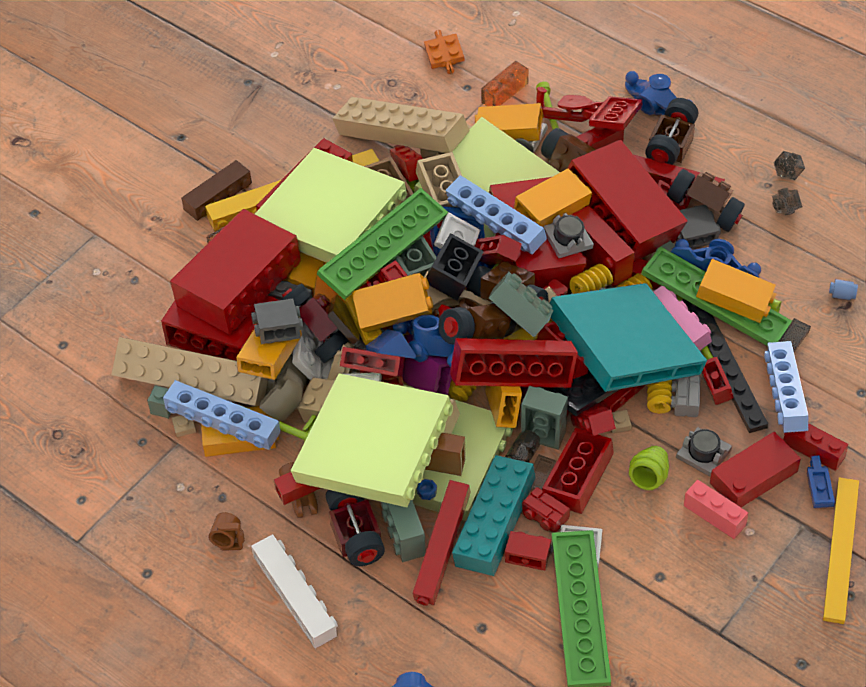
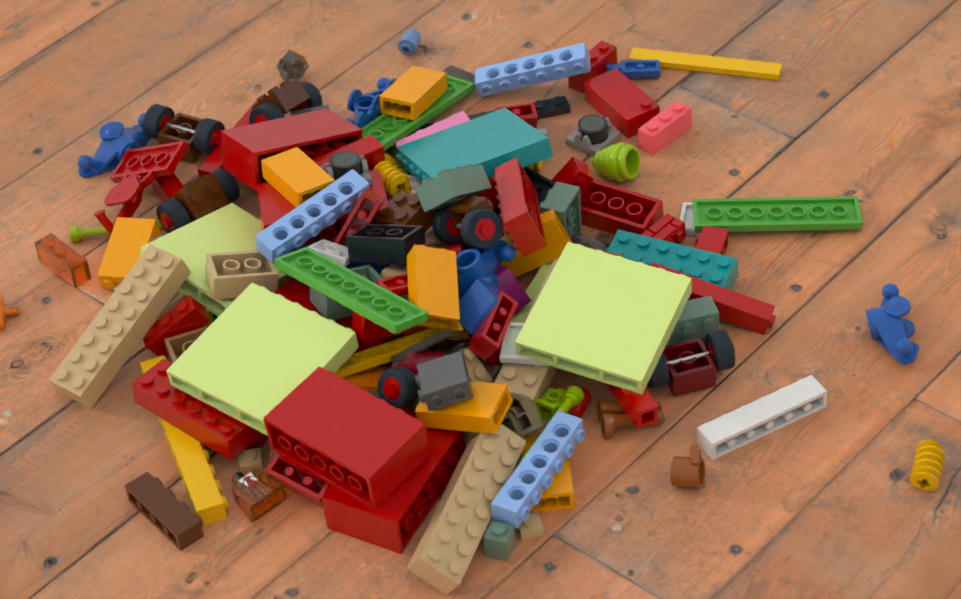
camera: 85 degrees left, 10 degrees down
clear smoke brick [774,151,805,180] -> none

